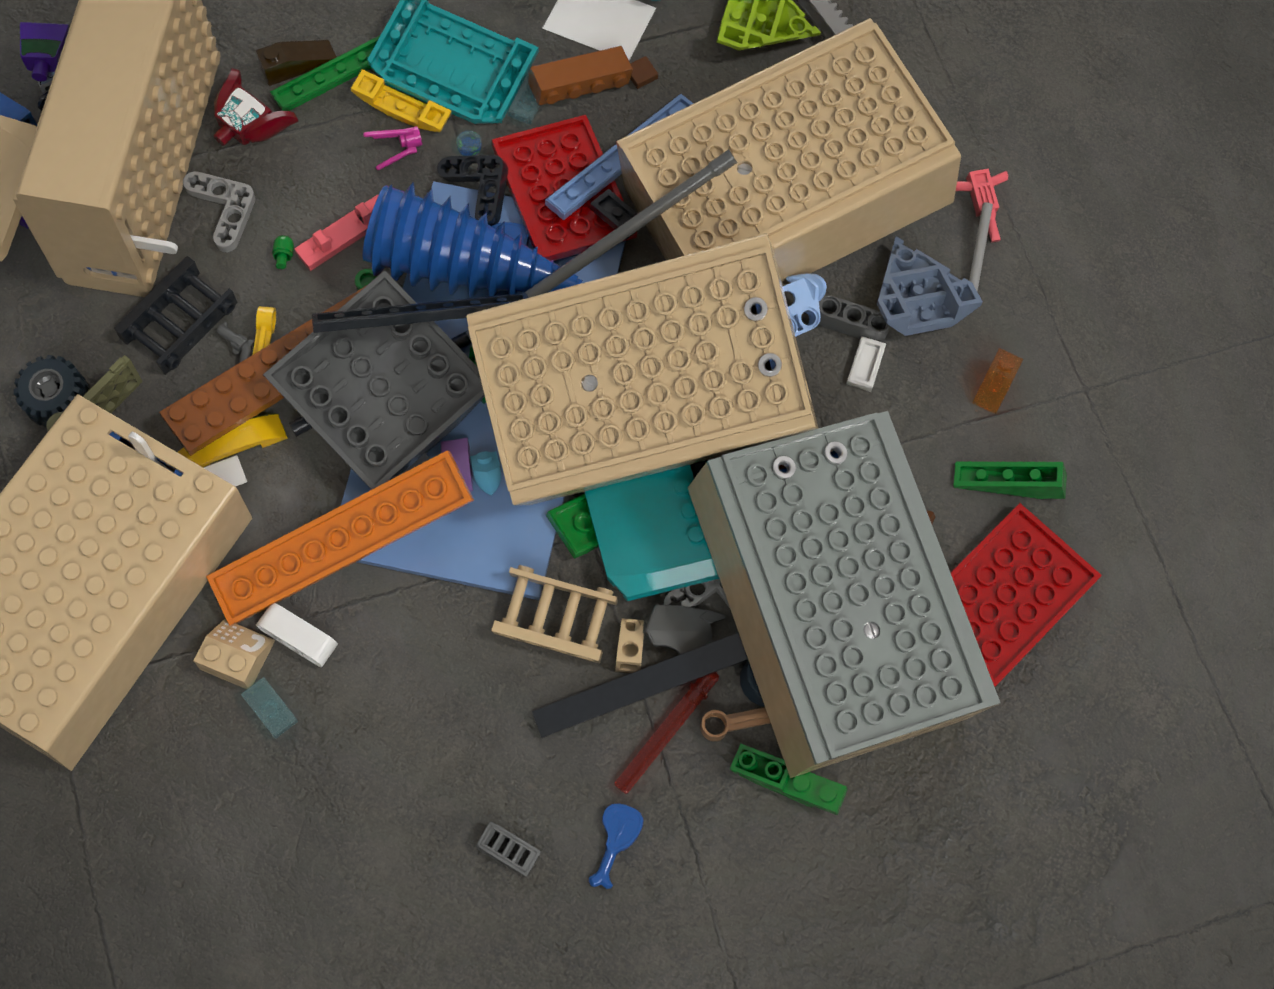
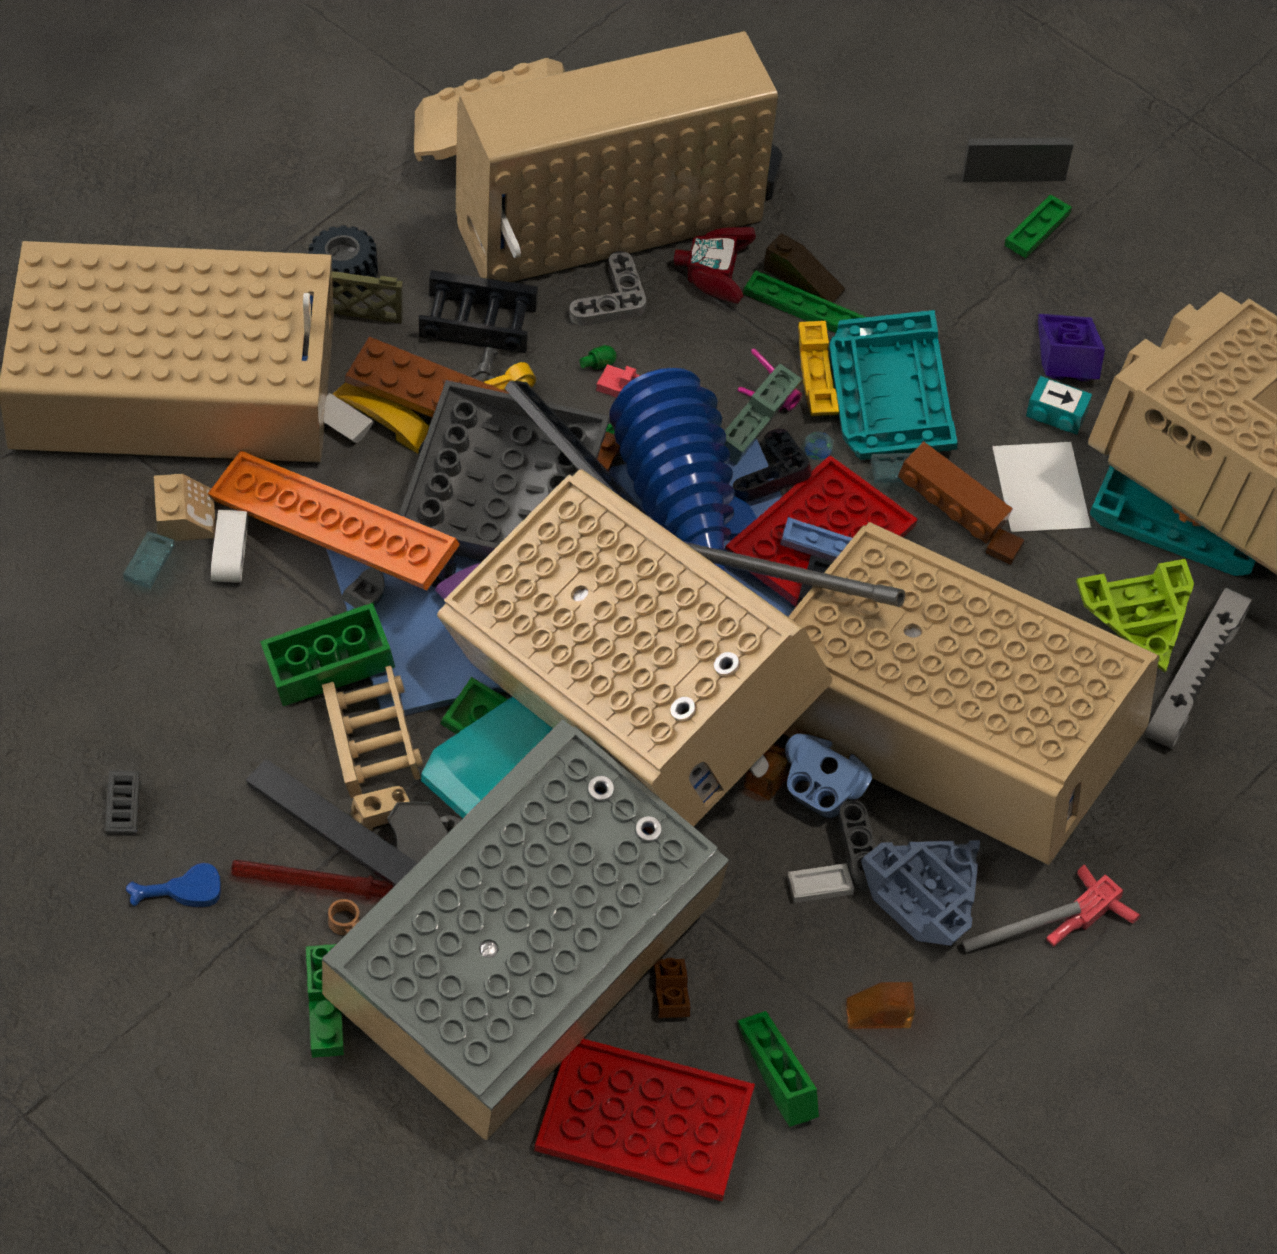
camera: 60 degrees right, 15 degrees down
none -> green brick [260,603,395,706]
none -> dark grey plate [341,567,385,608]
none -> sand green slope [724,363,802,465]

